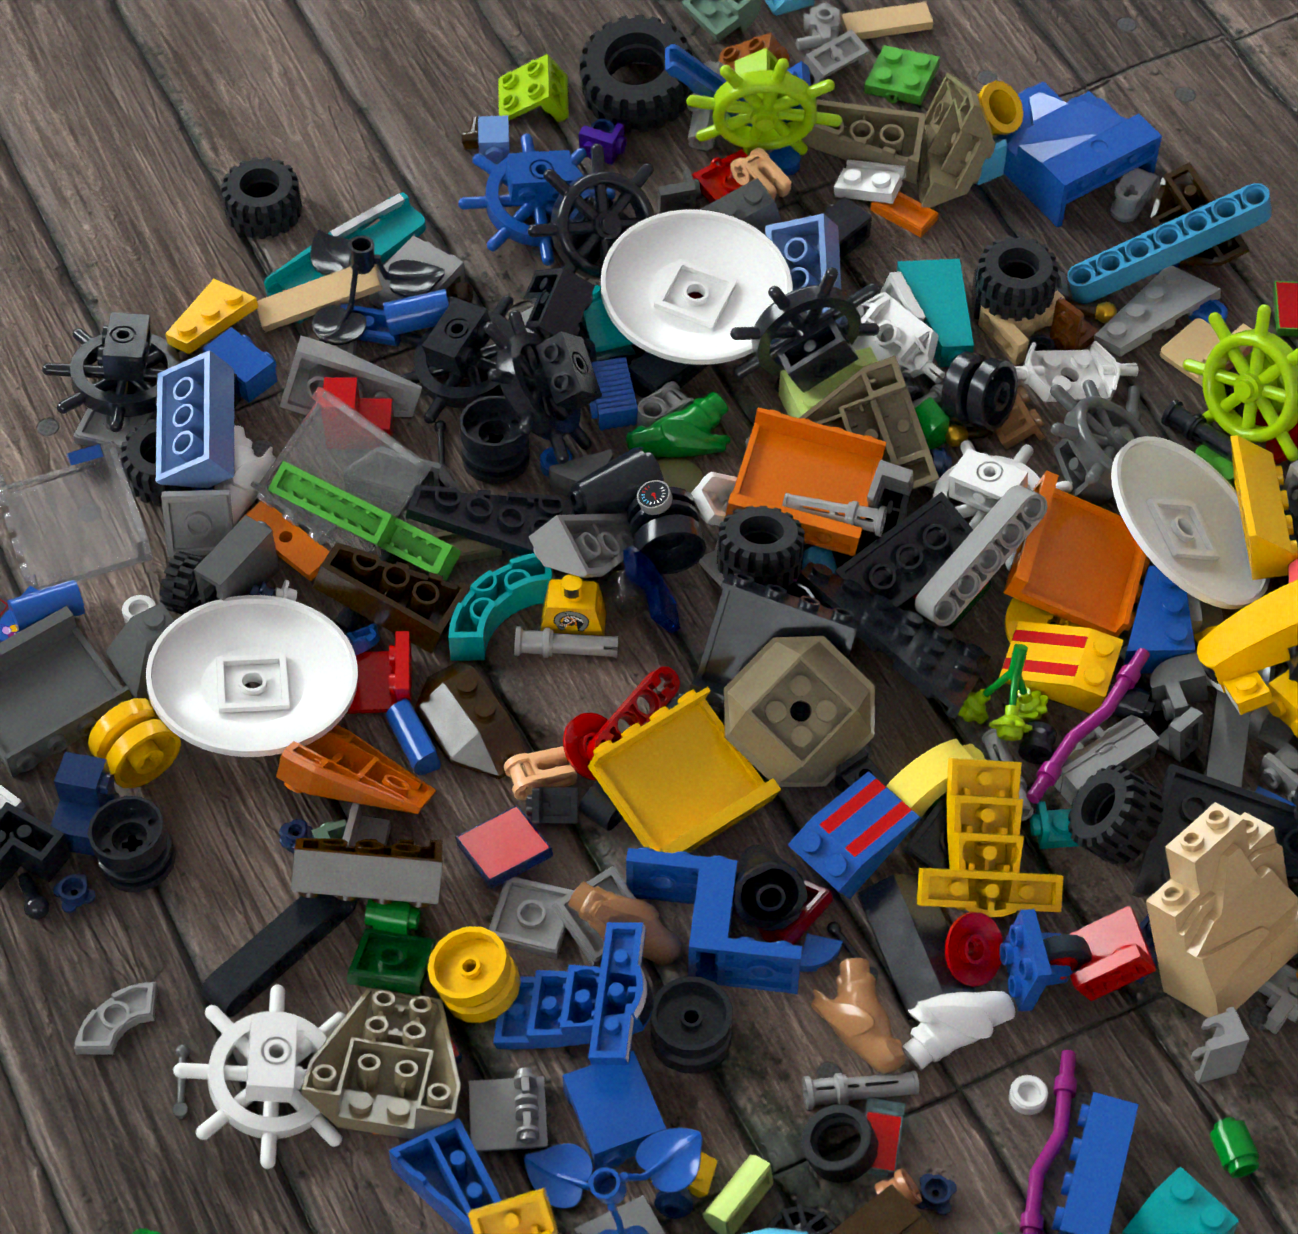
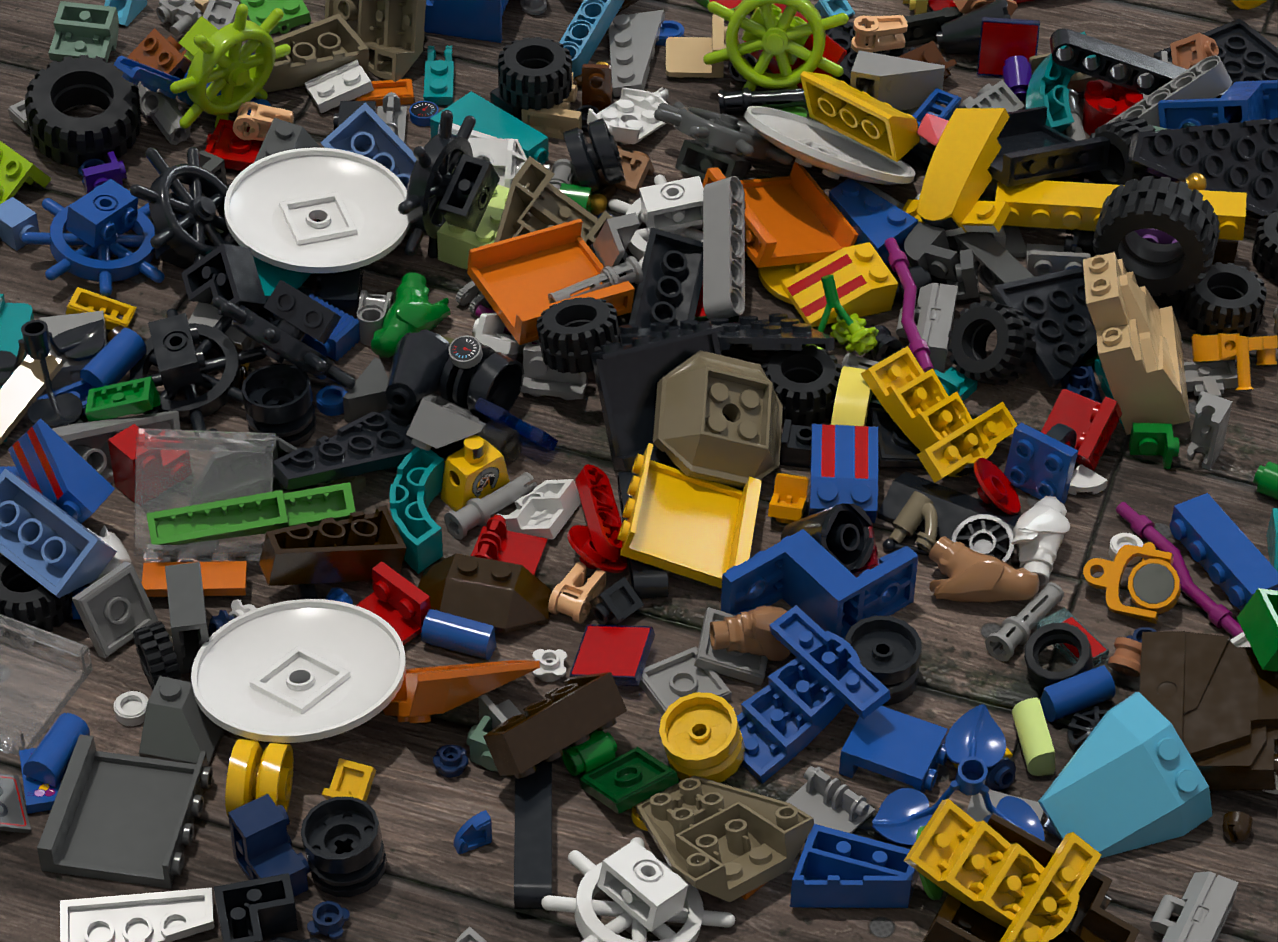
camera: 45 degrees left, 10 degrees down
none -> blue slope [8,418,115,524]
none -> yellow slope [65,287,137,330]
none -> green bracket [85,376,161,422]
none -> yellow bracket [322,758,376,802]
none -> light grey hinge [377,92,407,143]
none -> tile [409,101,439,127]
none -> teal hinge [423,46,454,105]
none -> blue tile [453,810,492,855]
none -> red hinge [471,515,548,575]
none -> white slope [496,479,581,539]
none -> white plate [532,649,567,682]
none -> black tyre [762,345,842,427]
none -> light orange bracket [768,473,809,523]
none -> dark tan plant [889,491,938,553]
none -> wheel [951,514,1015,563]
none -> blue brick [1040,665,1116,722]
none -> white tile [1068,465,1108,495]
none -> light orange piece [1083,542,1181,624]
none -> green bracket [1129,423,1179,469]

